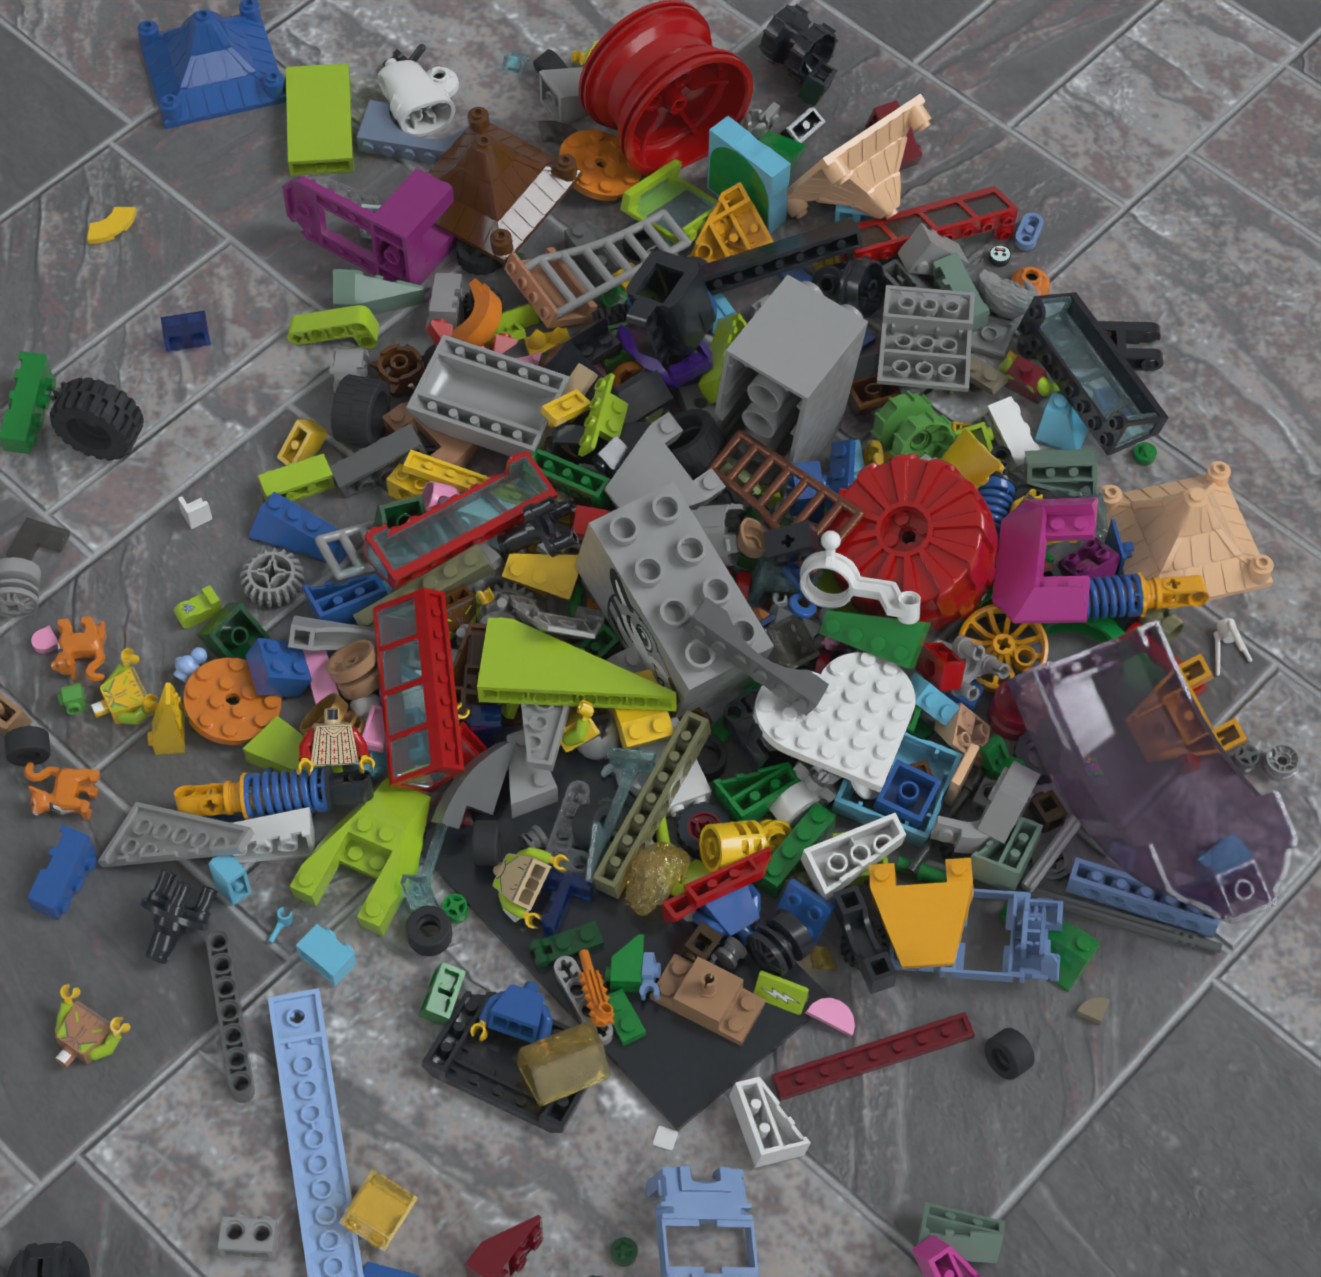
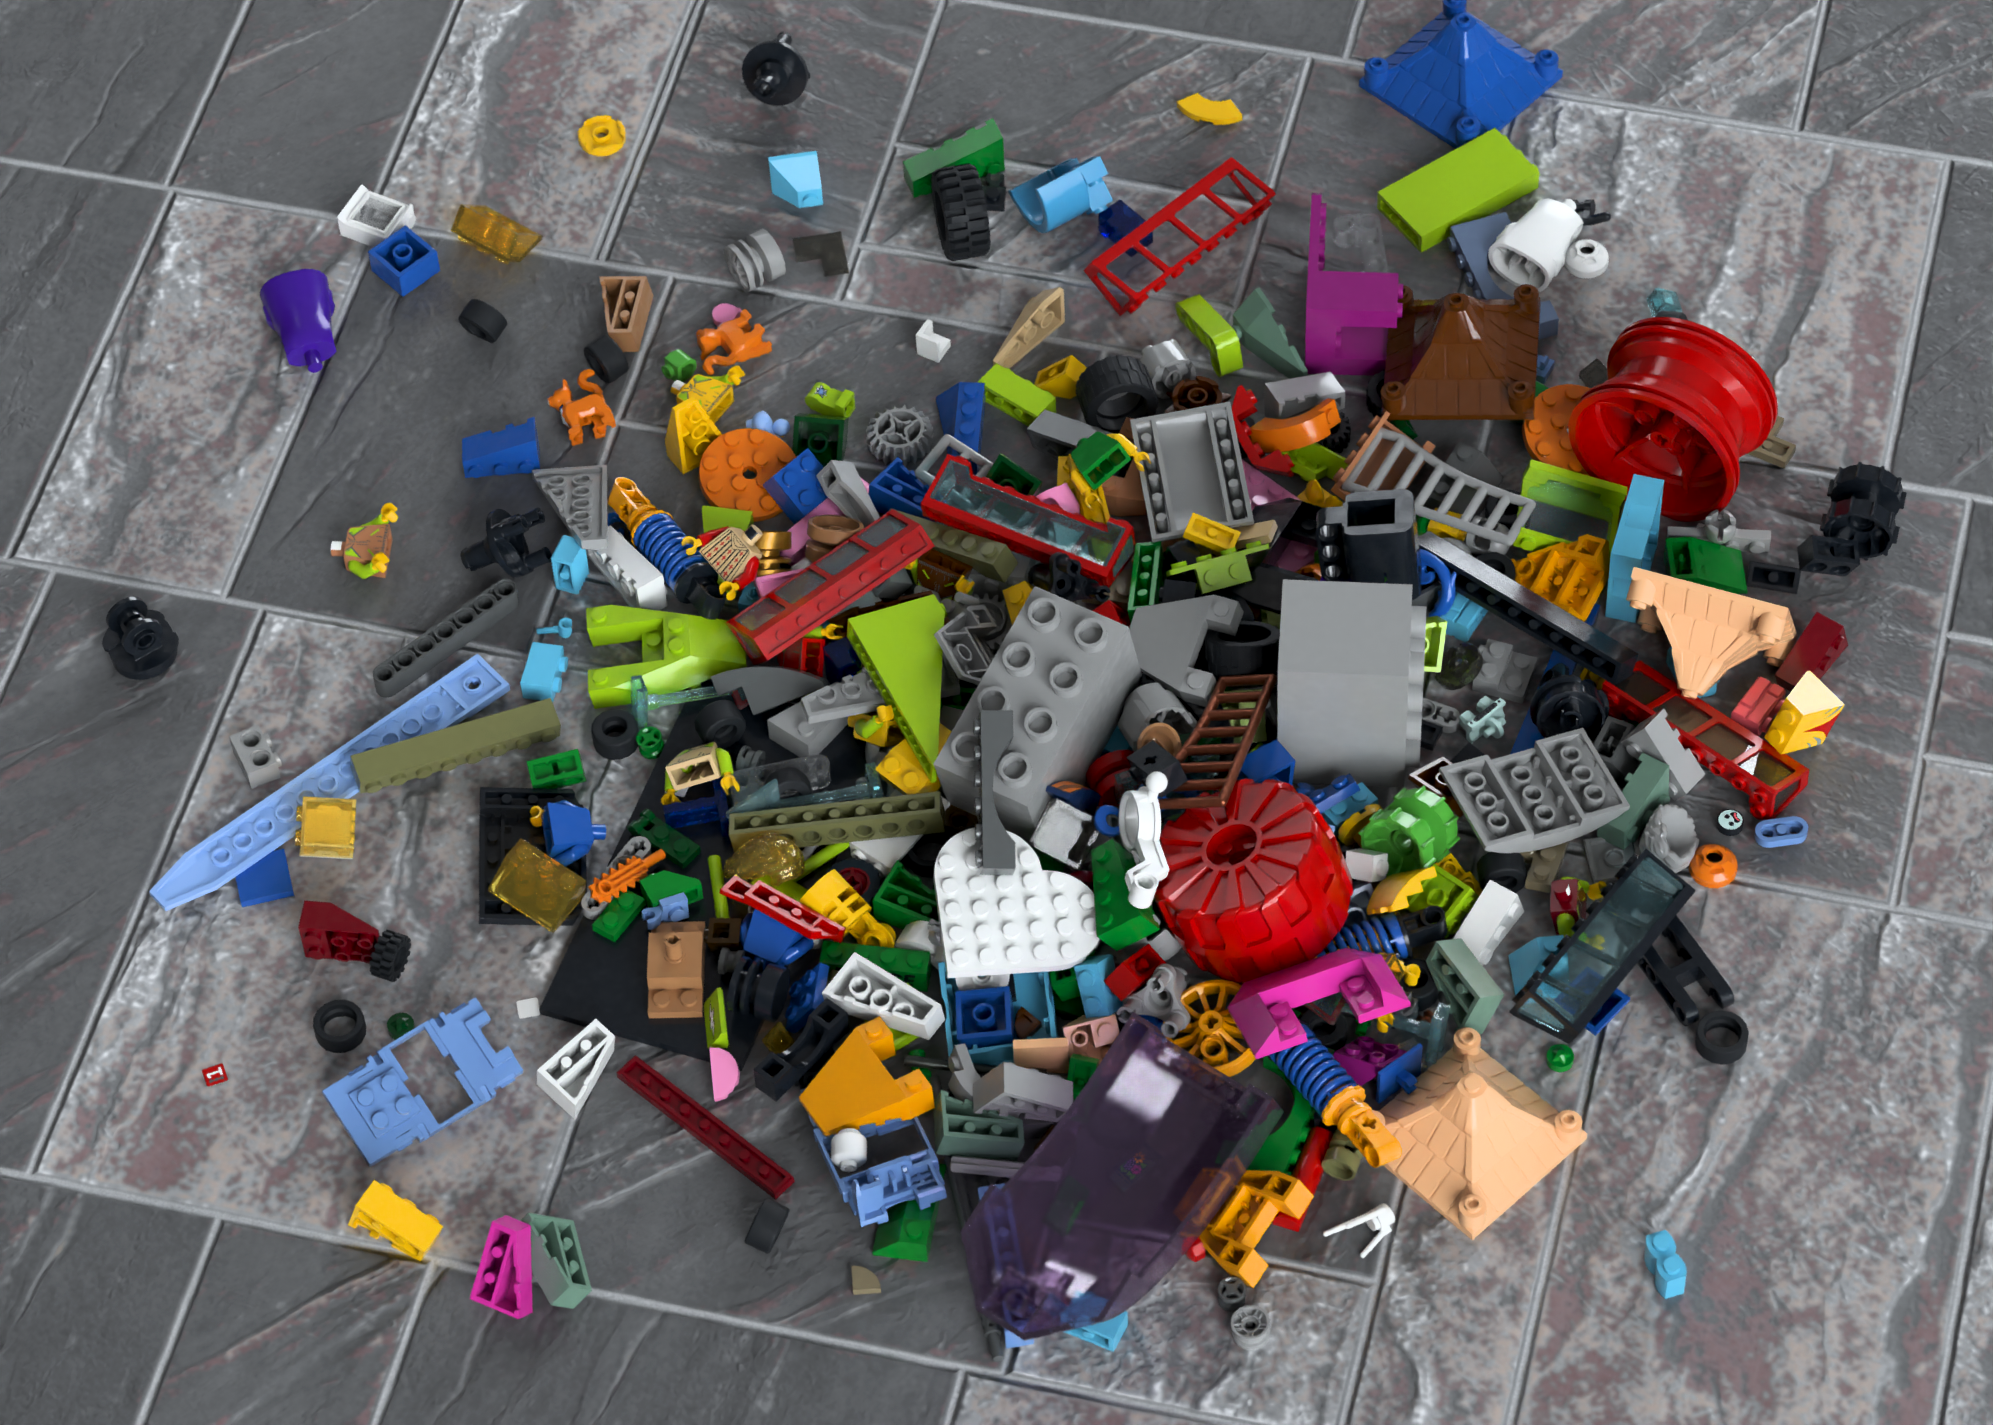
camera: 65 degrees right, 5 degrees down
none -> olive brick [350,698,561,794]
none -> black tyre [370,930,411,982]
none -> lime piece [708,855,730,918]
none -> white head [831,1128,867,1172]
none -> tan wedge [993,287,1065,369]
none -> dark azure piece [1008,156,1113,233]
none -> green torso [1070,431,1151,511]
none -> red window [1083,157,1276,316]
none -> black tyre [1477,852,1527,893]
none -> black tyre [1695,1010,1749,1065]
none -> coral brick [1731,676,1786,737]
none -> yellow slope [1764,671,1844,755]

